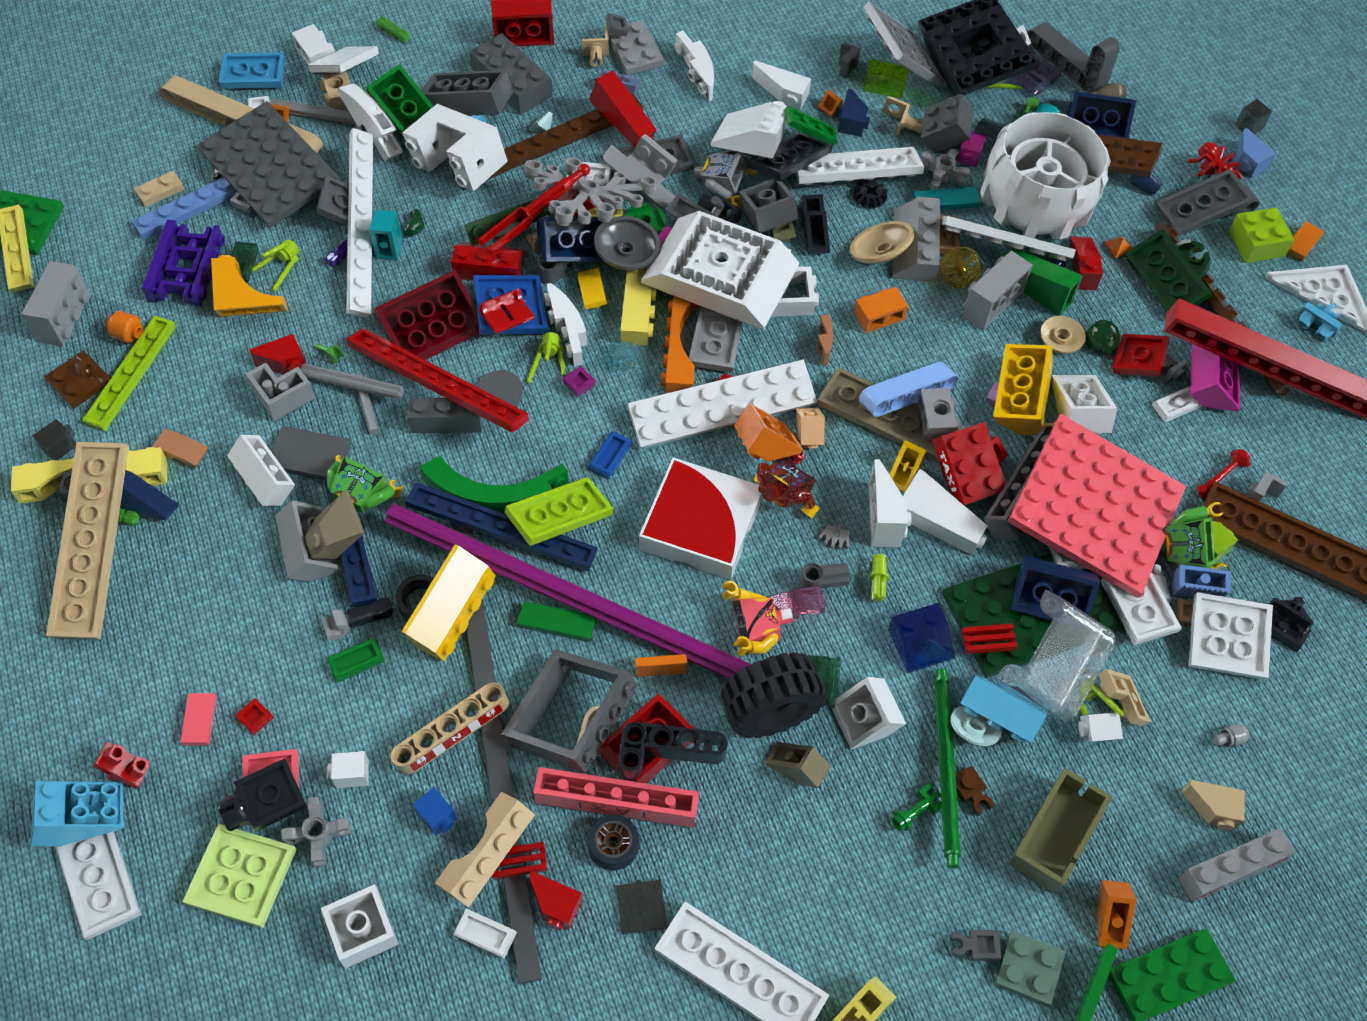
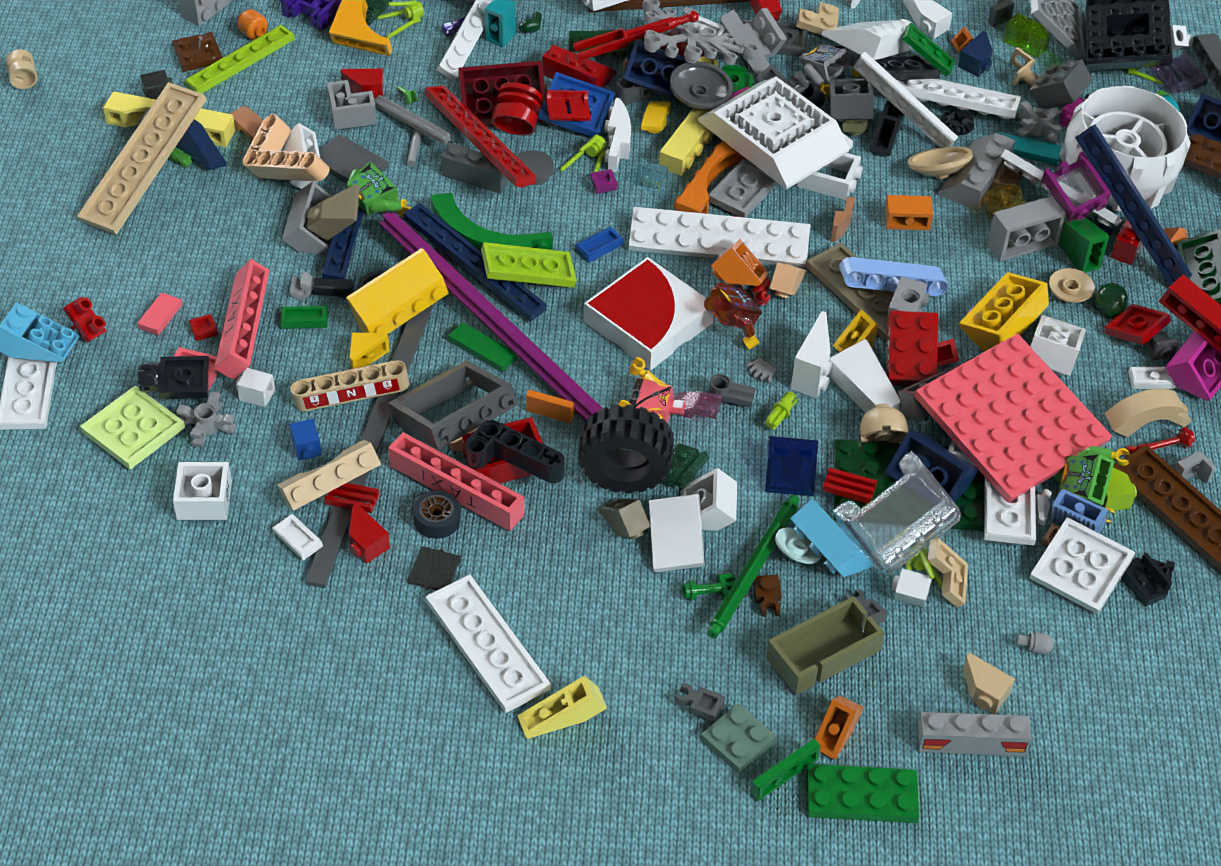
camera: 25 degrees right, 10 degrees down
none -> coral brick [214,259,270,380]
none -> light nougat beam [243,114,329,181]
none -> yellow slope [350,333,390,369]
none -> red wheel [492,82,542,136]
none -> white tile [649,494,705,572]
none -> tan plate [796,2,839,36]
none -> dark grey plate [844,589,888,624]
none -> white tile [853,52,958,148]
none -> tan cylinder [860,403,908,443]
none -> magenta window [1041,152,1111,222]
none -> dark blue plate [1075,124,1192,286]
none -> tan arch [1105,389,1191,437]

